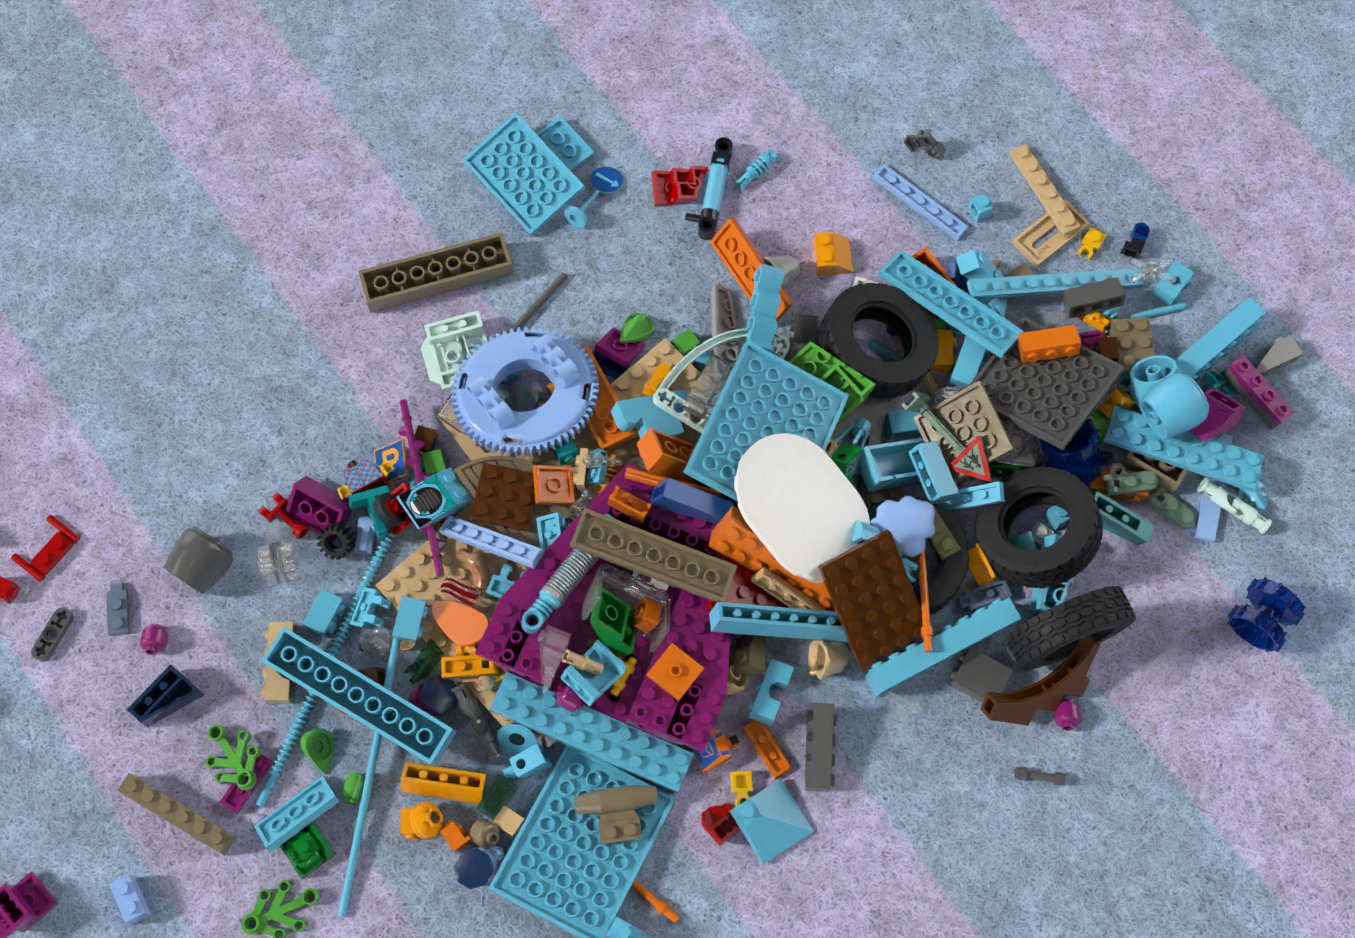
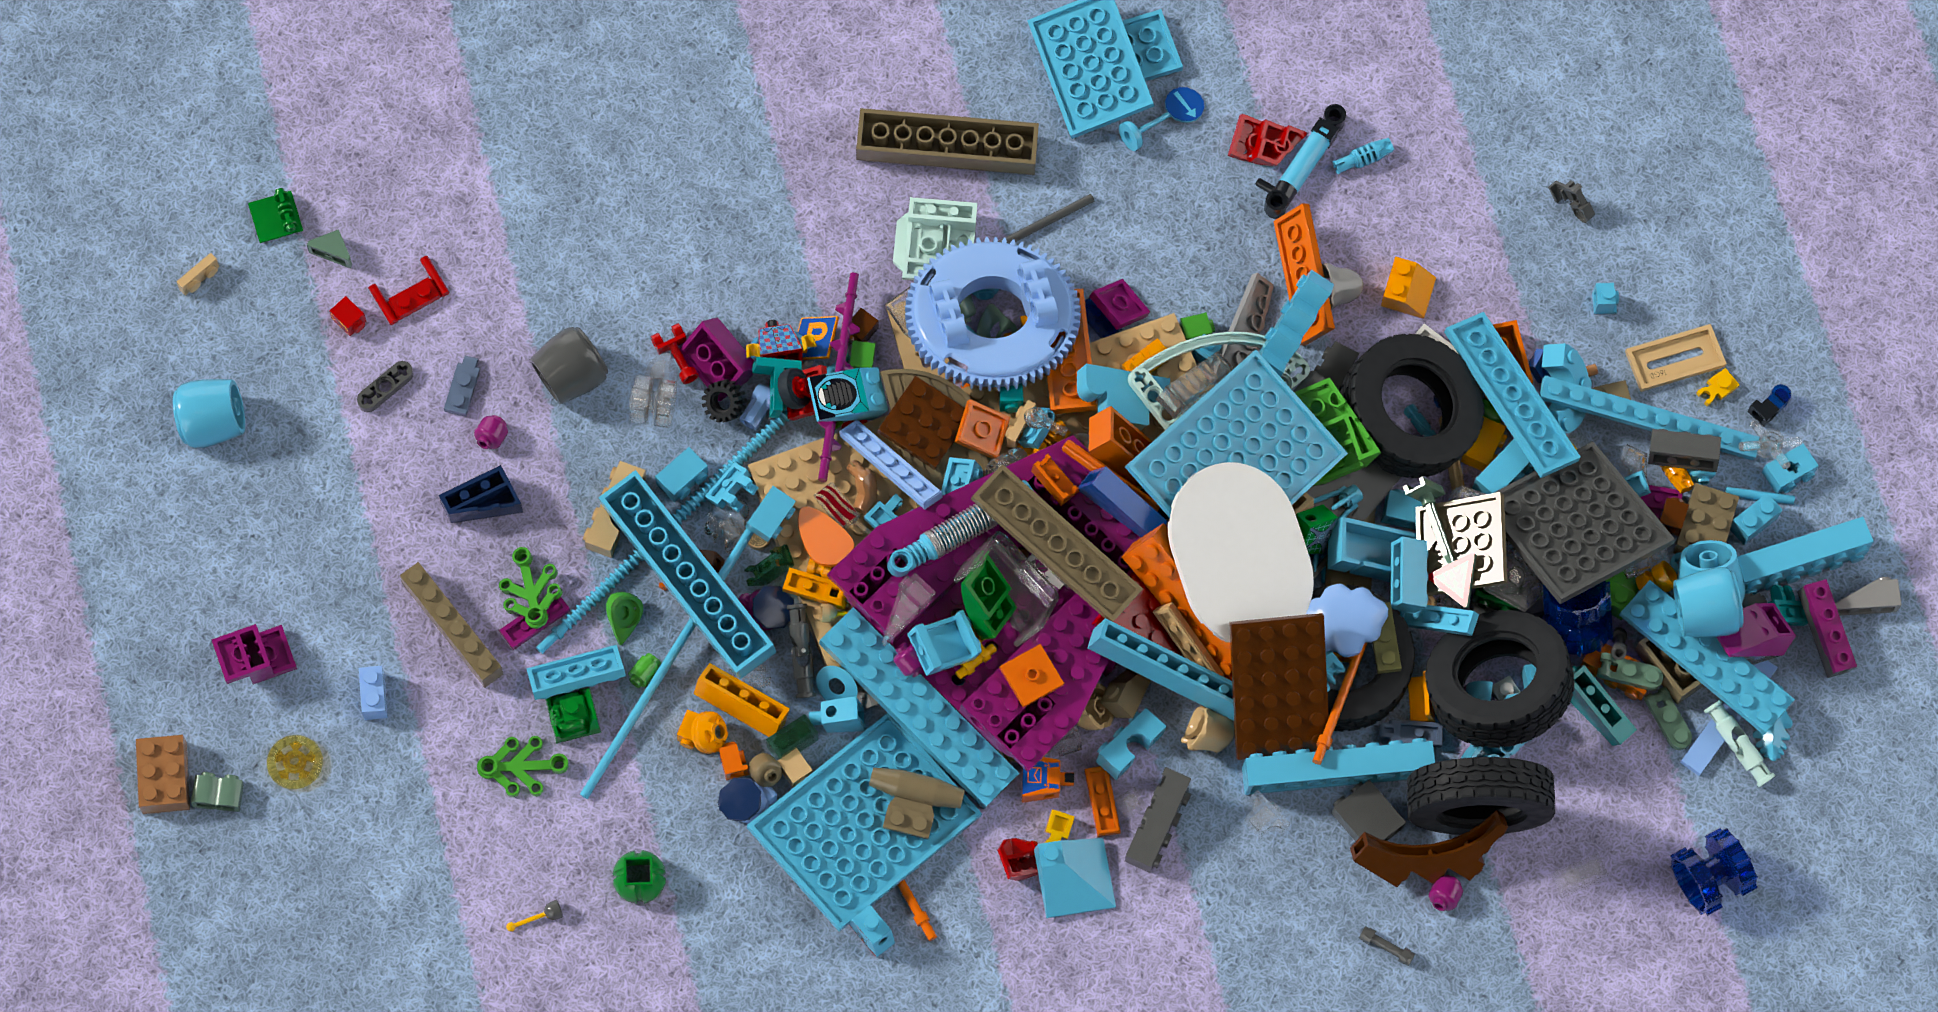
camera: 20 degrees right, 0 degrees up
tan pin [562,649,604,676] -> none
bright green piece [620,313,655,343] -> none
orange brick [634,596,662,633] -> none
medium azure brick [851,520,880,545] -> none
light blue tile [872,164,969,241] -> none
tan plate [1010,144,1081,237] -> none
orange brick [1017,325,1081,363] -> none
none -> medium azure brick [1730,493,1782,545]

